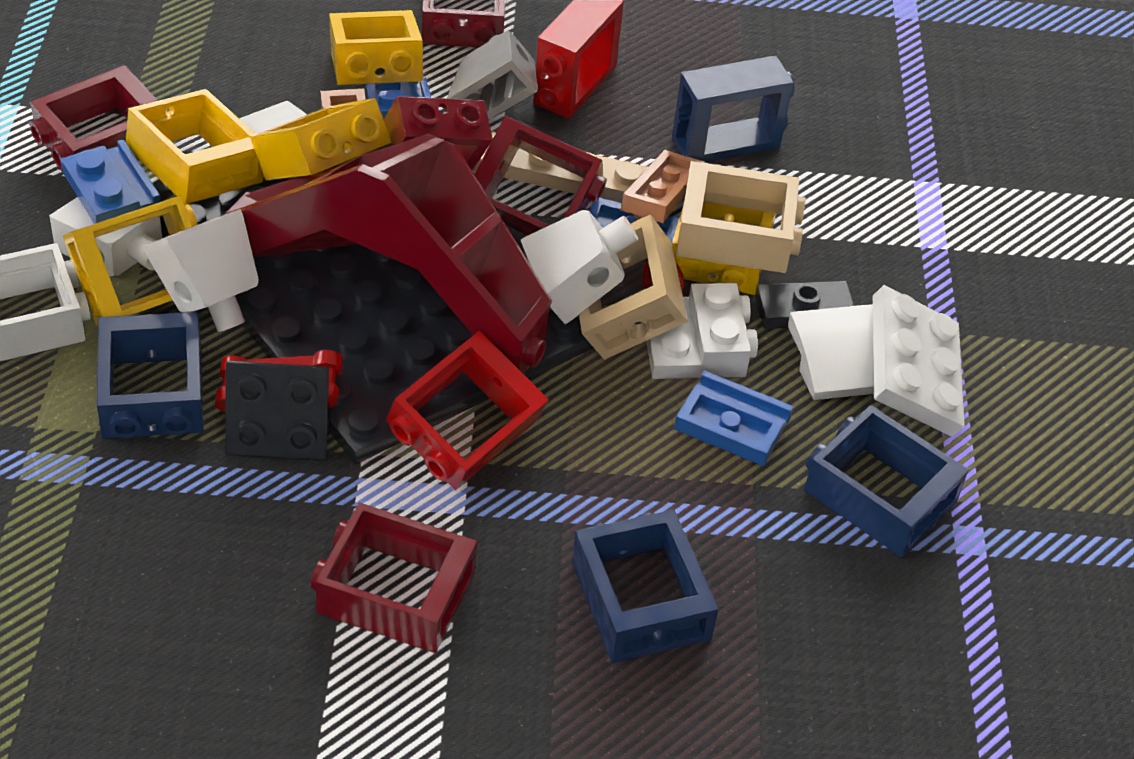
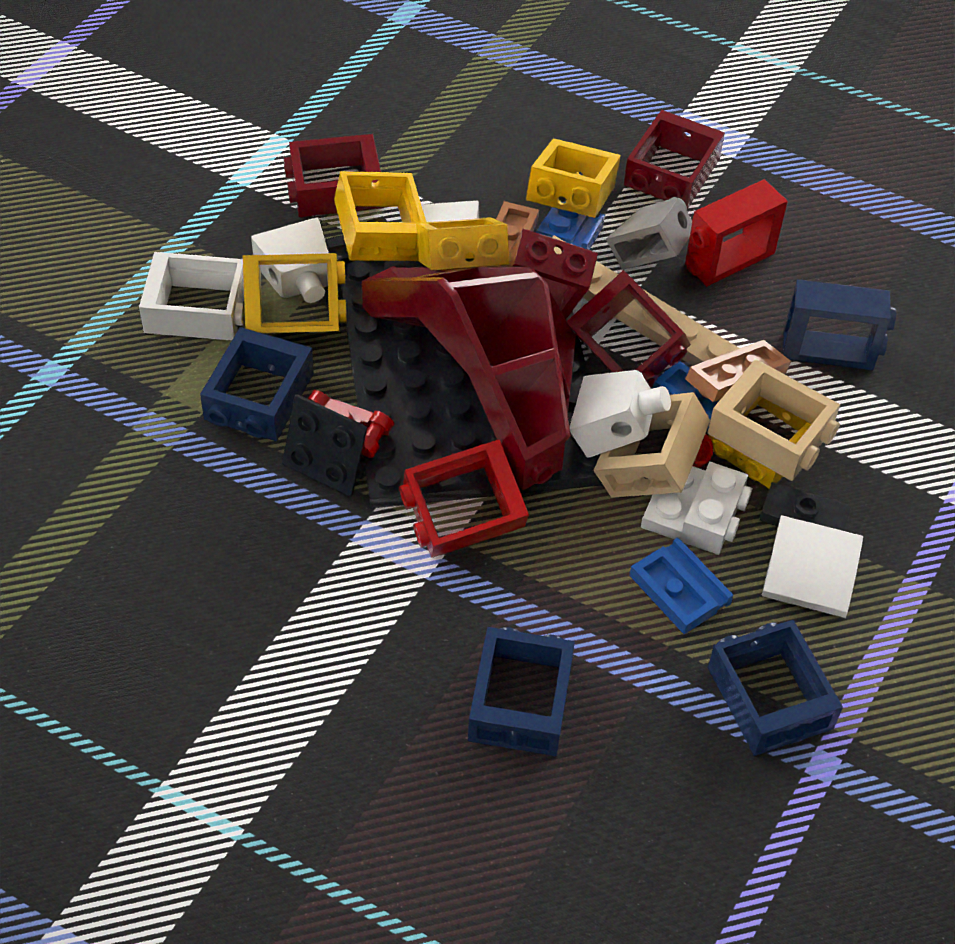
camera: 30 degrees right, 5 degrees up
plate [61,139,161,224] -> none
white torso [142,209,259,332] -> none
dark red window [311,502,477,654] -> none
white plate [873,285,965,437] -> none

